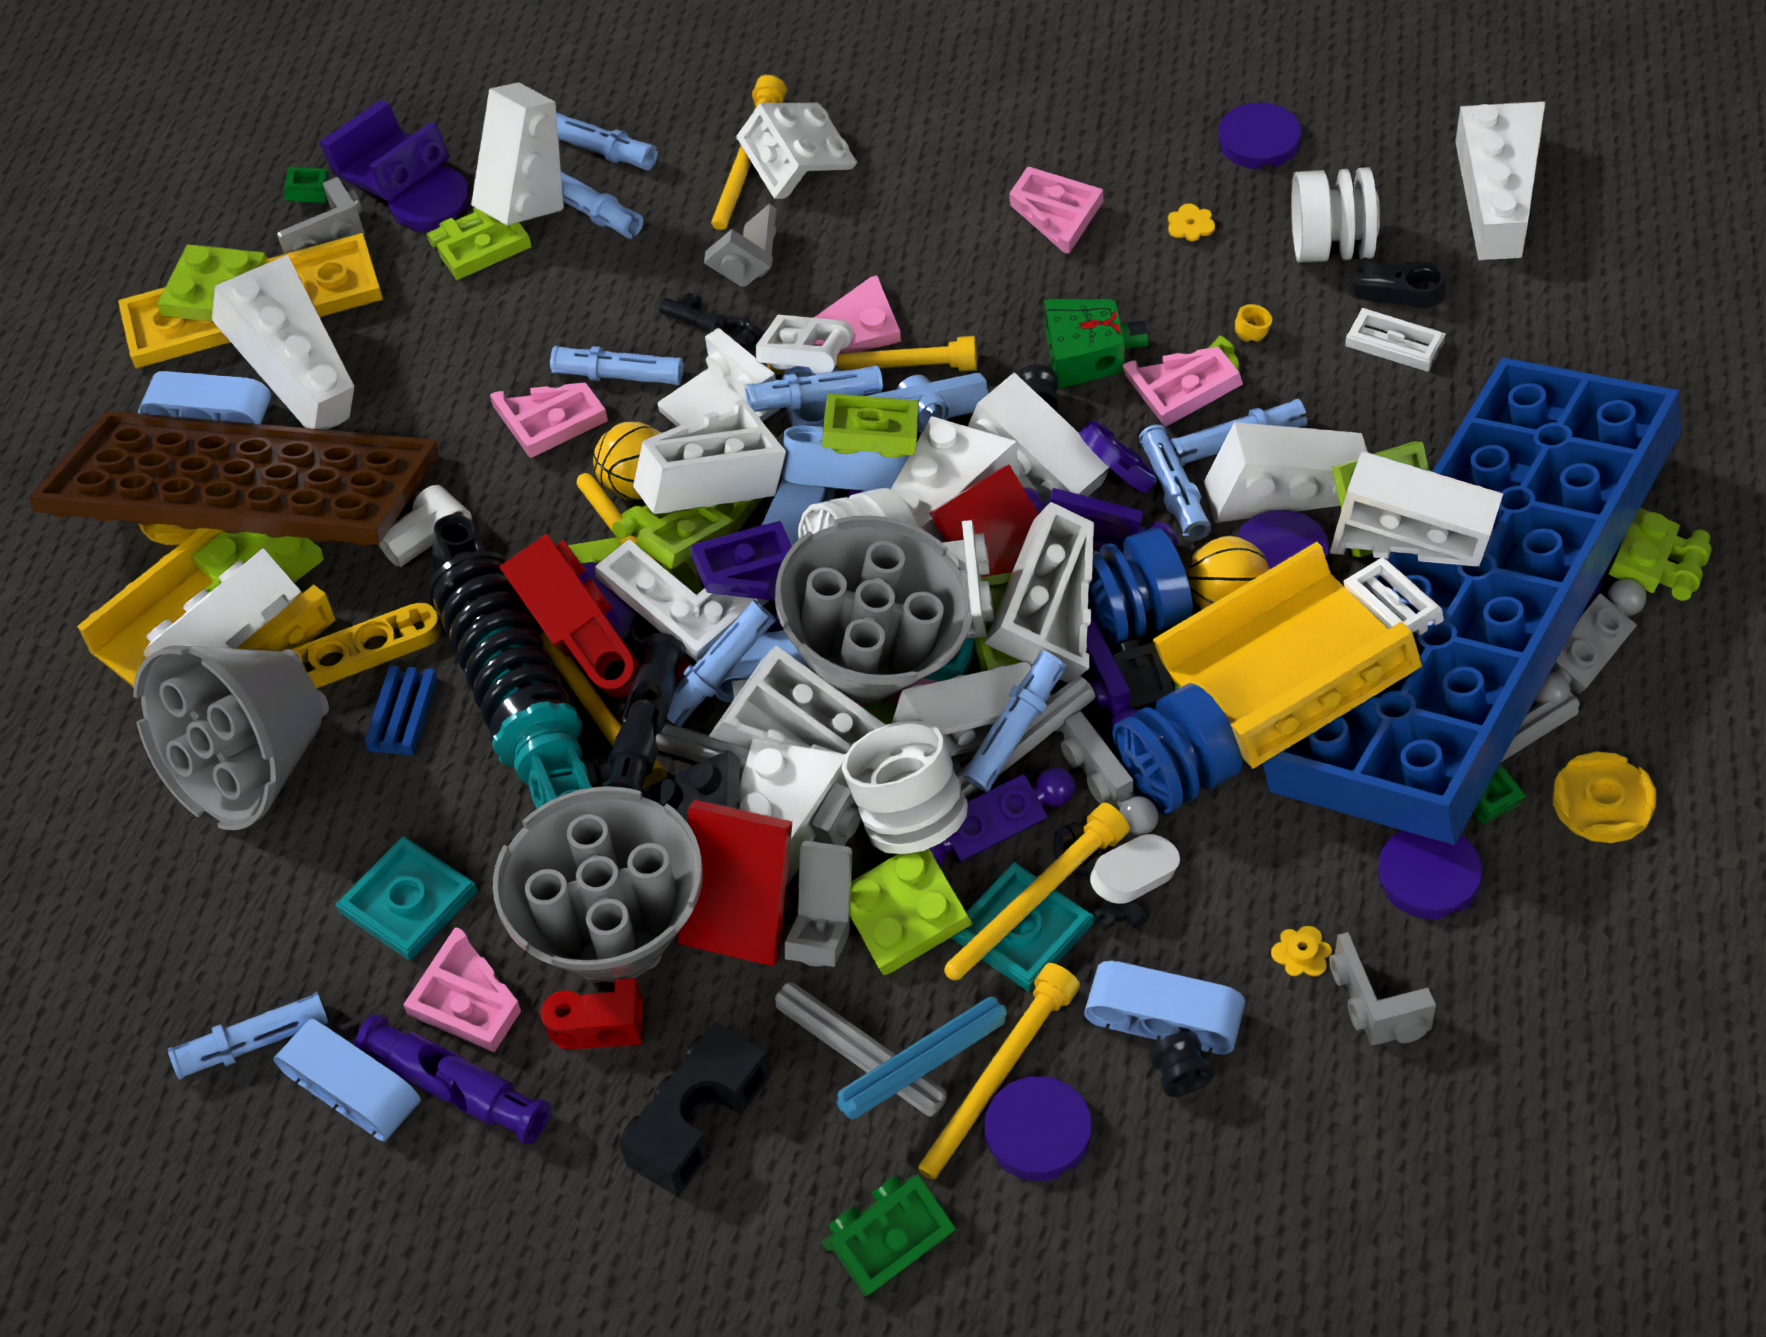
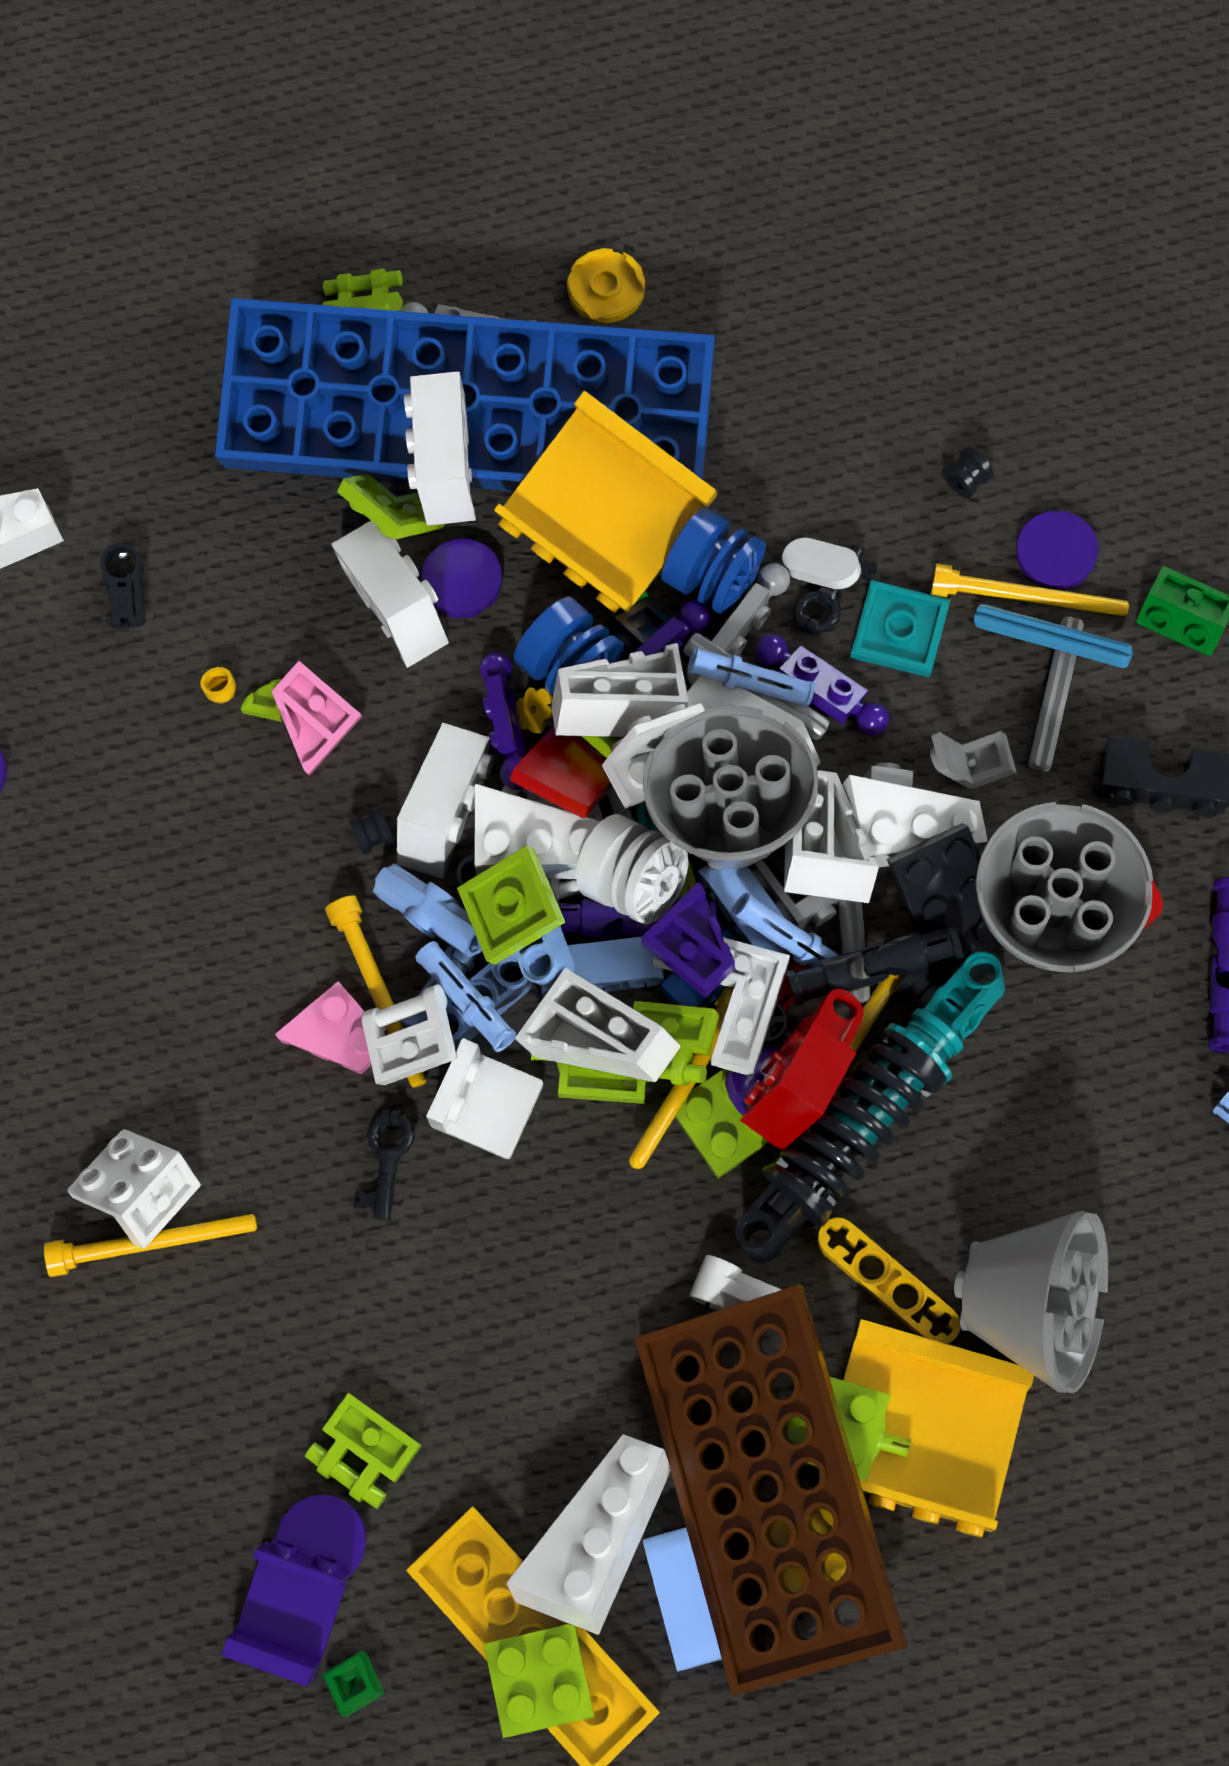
camera: 115 degrees left, 20 degrees up
white wedge [143,548,301,658] -> none
light grey bracket [277,177,365,254] -> none
teal tile [335,836,478,962] -> none
blue tile [364,665,438,755] -> none
bright pink wing [403,927,521,1053] -> none
white wedge [471,82,564,225] -> none
bright pink wing [490,382,608,458] -> none
light blue pin [550,346,684,386] -> none
light blue pin [556,112,657,171] -> none
light blue pin [561,171,643,239] -> none
yellow piece [593,422,661,500] -> none
red tile [678,800,793,966] -> none
light grey bracket [704,204,777,287] -> none
white wheel [842,720,968,854] -> none
lime plate [850,848,973,975] -> none
yellow piece [944,802,1130,981] -> none
bright pink wing [1010,167,1103,254] -> none
green torso [1044,299,1148,388] -> none
dark purple tile [1079,420,1157,494] -> none
light blue beam [1084,961,1246,1055] -> none
light blue pin [1139,424,1211,542] -> none
yellow plant [1168,204,1215,241] -> none
light blue pin [1170,399,1307,466] -> none
yellow piece [1187,536,1270,610] -> none
yellow plant [1271,926,1332,976] -> none
white wheel [1292,167,1380,263] -> none
light grey bracket [1329,932,1436,1046] -> none
white tile [1343,557,1444,635] -> none
white tile [1345,308,1446,372] -> none
dark purple tile [1377,830,1482,920] -> none

